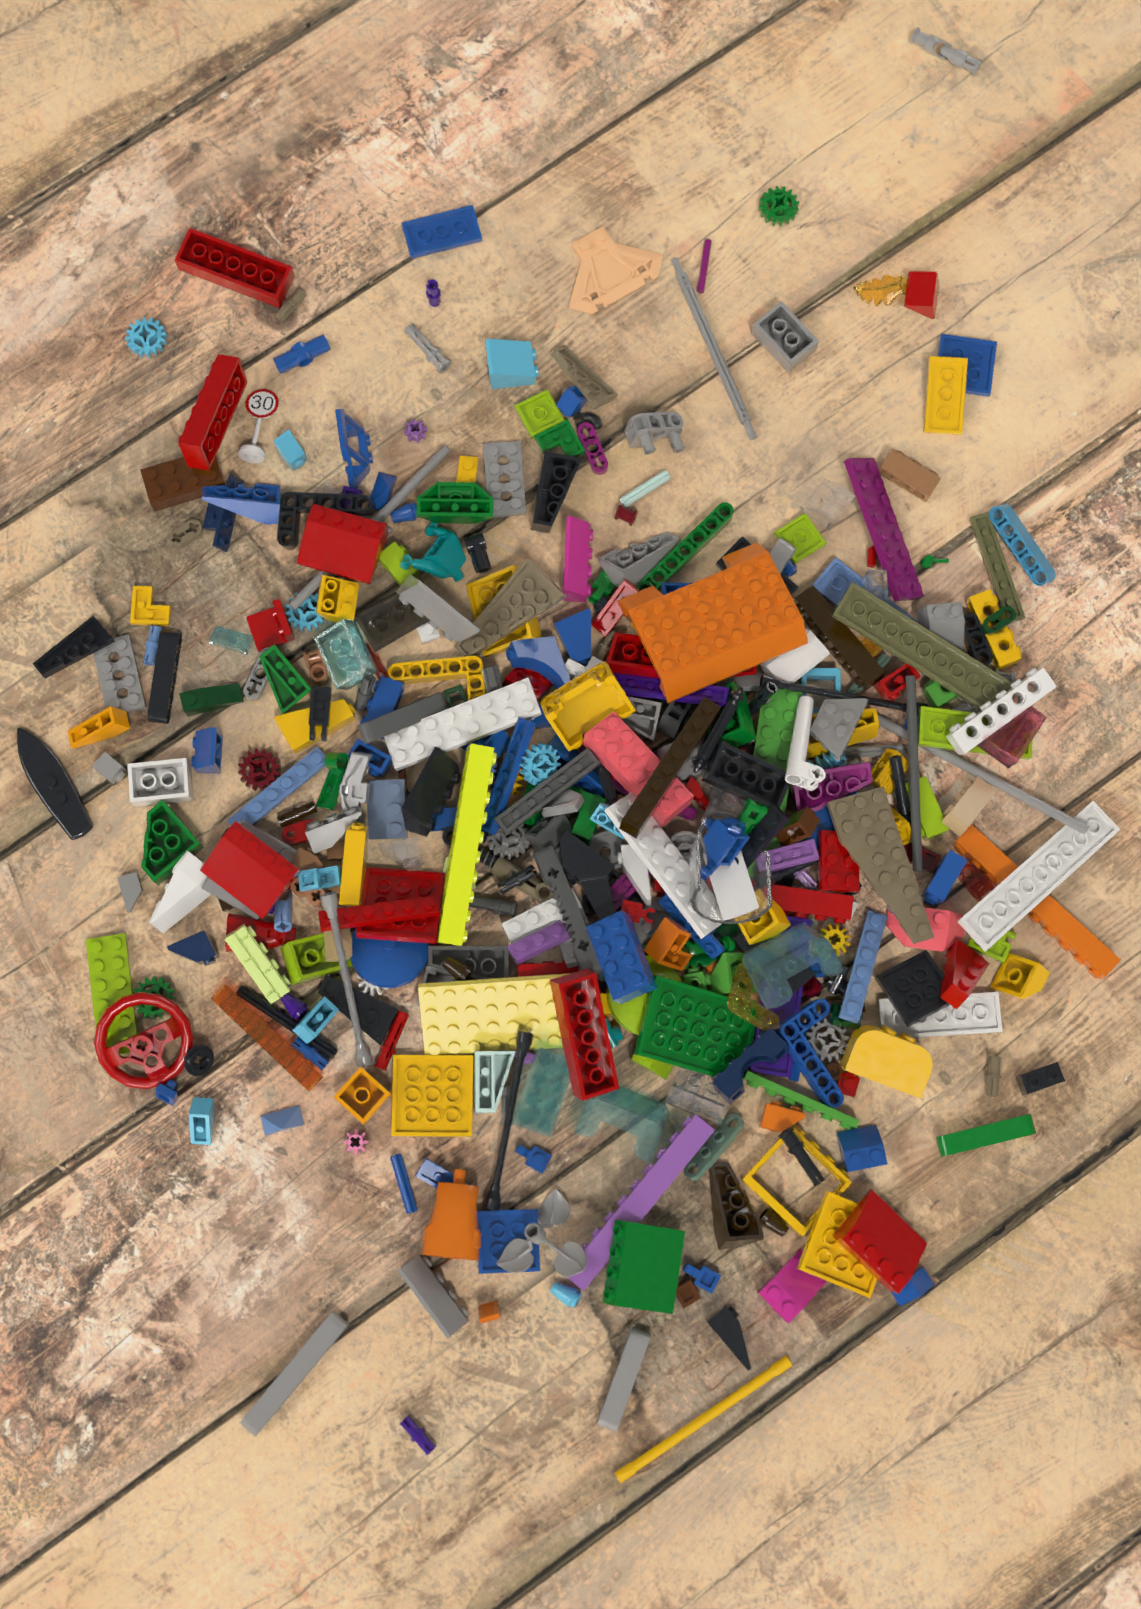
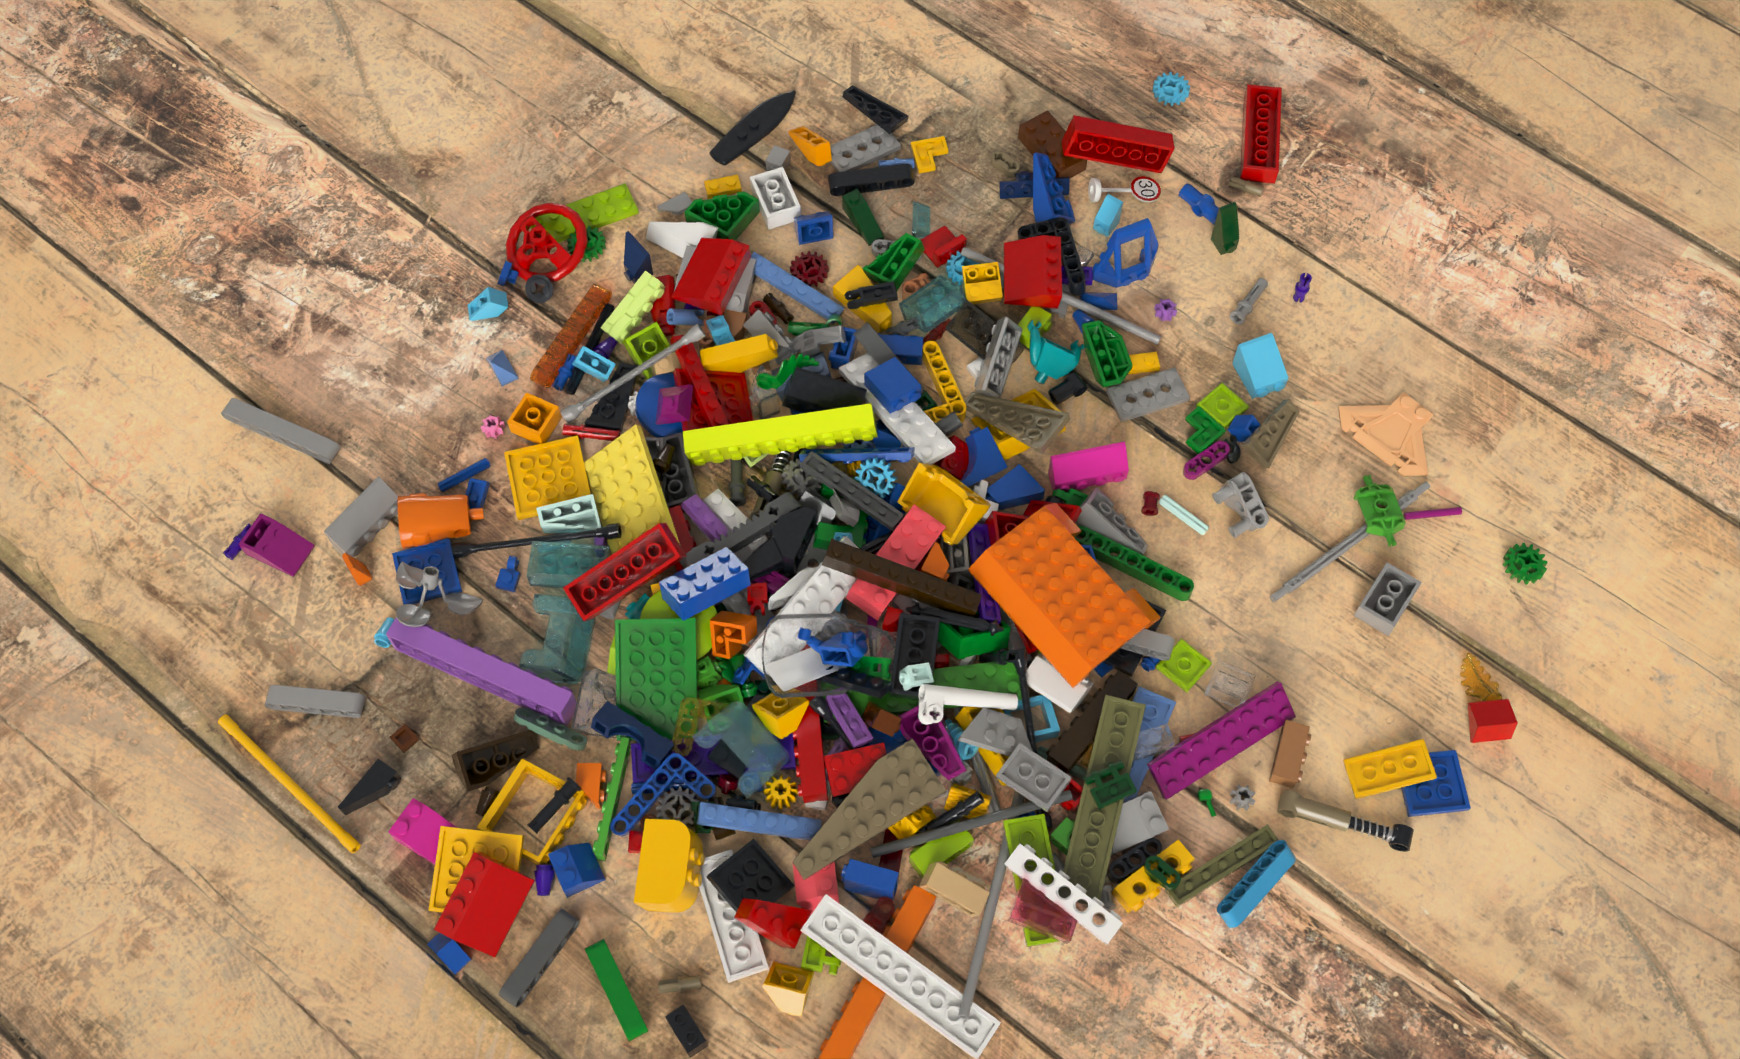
camera: 75 degrees right, 15 degrees down
blue plate [401,205,482,259] -> none
black wedge [531,451,582,534] -> none
green panel [602,1219,685,1314] -> none
blue plate [683,1264,721,1294] -> none
none -> magenta slope [239,513,315,577]
none -> dark grey beam [499,909,580,1008]
none -> dark purple cone [534,865,555,896]
none -> magenta slope [655,384,693,425]
none -> yellow plate [704,174,742,199]
none -> green plant [756,354,819,390]
none -> blue brick [864,357,921,414]
none -> light aqua bracket [899,662,934,691]
none -> orange slope [920,542,950,581]
none -> light grey plate [996,743,1072,812]
none -> dark green plate [1083,760,1137,810]
none -> dark green slope [1211,202,1239,255]
none -> light grey gear [1230,784,1255,811]
none -> piece [1277,790,1414,852]
none -> bright green plate [1354,475,1406,547]

